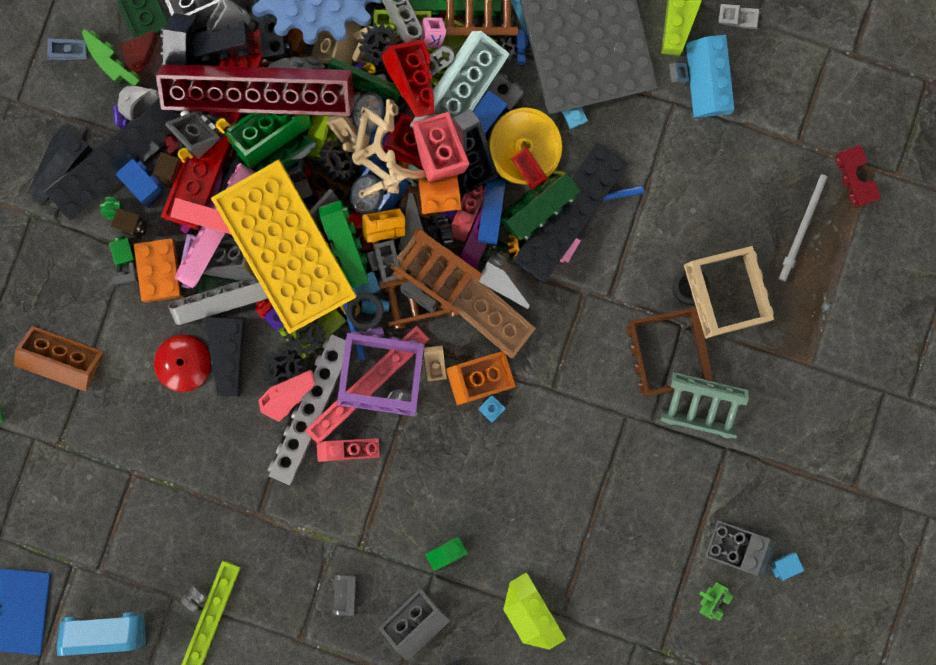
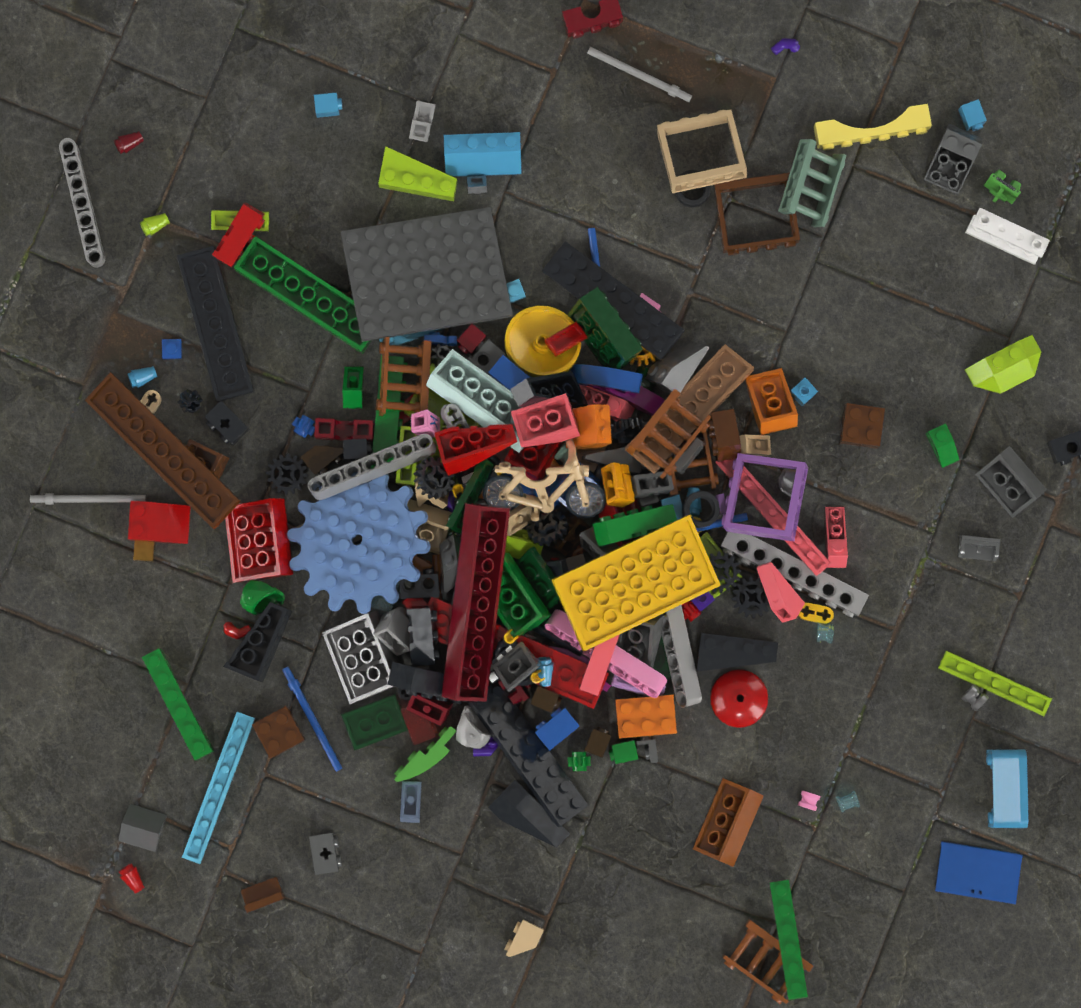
camera: 90 degrees left, 0 degrees up
none -> dark red brick [406,693,453,726]
none -> dark red brick [457,324,486,355]
none -> dark azure cone [536,657,554,687]
none -> reddish brown brick [708,409,741,462]
none -> dark purple arm [771,38,800,55]
none -> yellow beam [798,603,834,624]
none -> bright pink wheel [798,791,820,811]
none -> light yellow arch [814,104,932,150]
none -> clear light blue wheel [816,623,834,644]
none -> clear light blue bush [836,791,860,813]
none -> reddish brown brick [840,403,885,449]
none -> white fence [965,208,1050,265]

